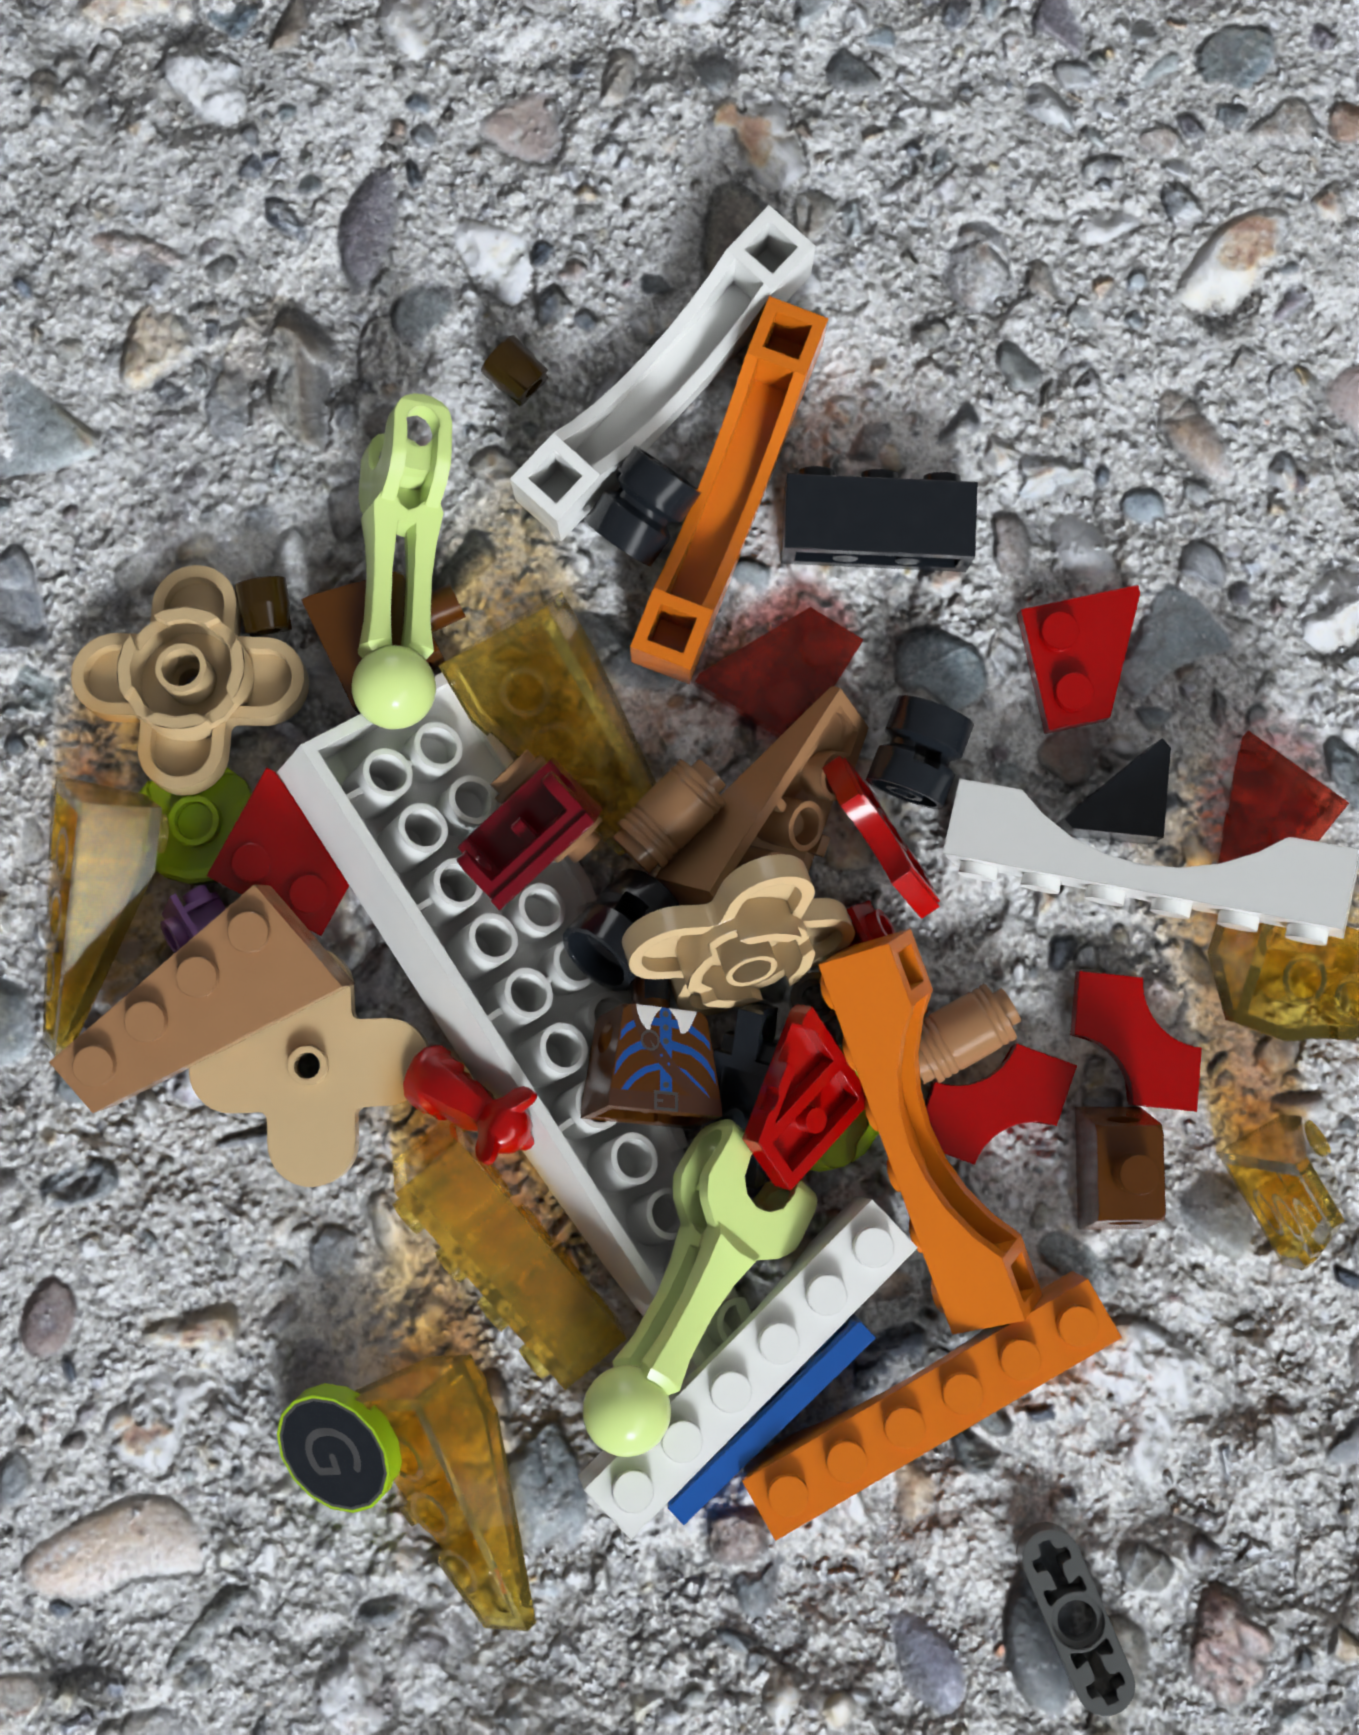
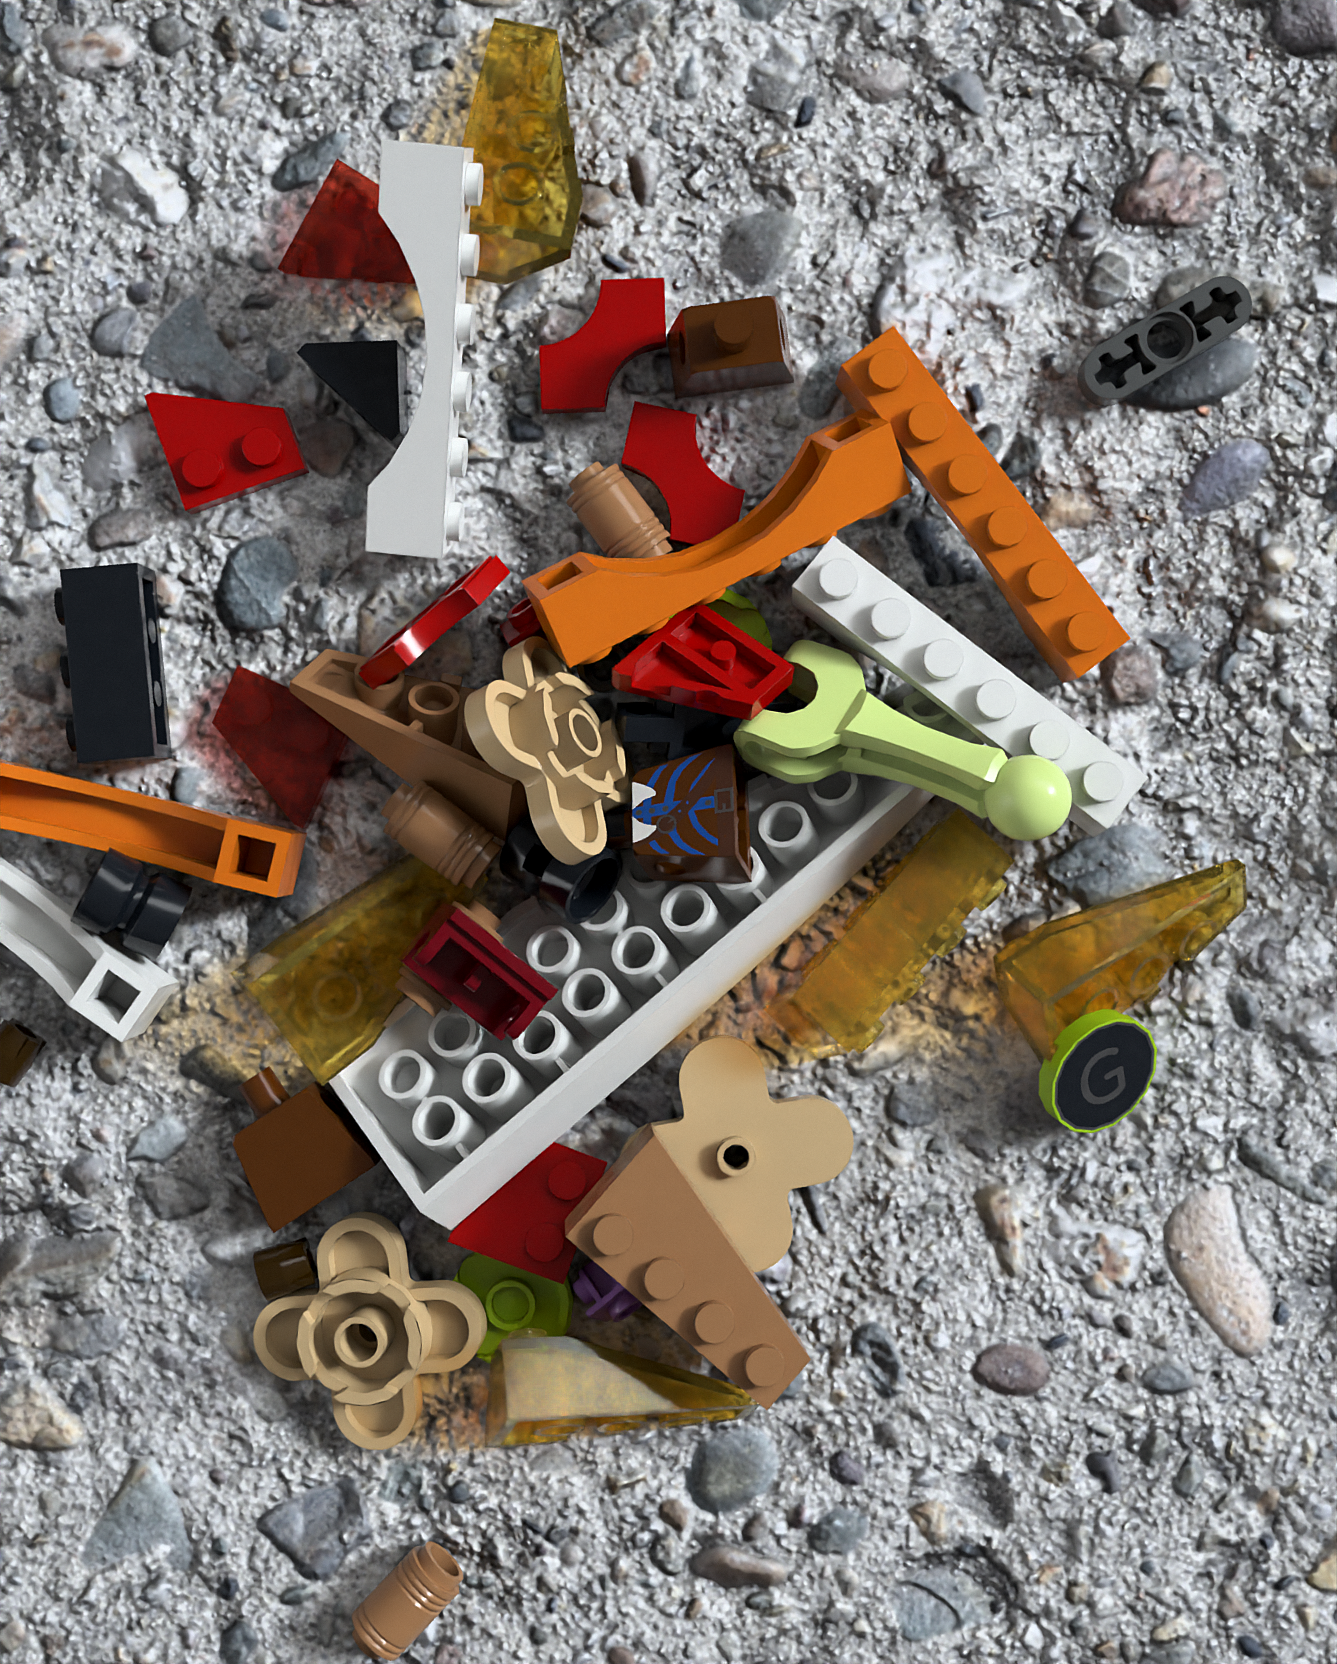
camera: 95 degrees left, 5 degrees up
yellowish green piece [352,393,452,729] -> none
red animal [403,1045,537,1165] -> none
blue tile [668,1313,876,1525] -> none
black wheel [866,695,974,809] -> none
clear yellow wedge [1217,1114,1345,1271] -> none

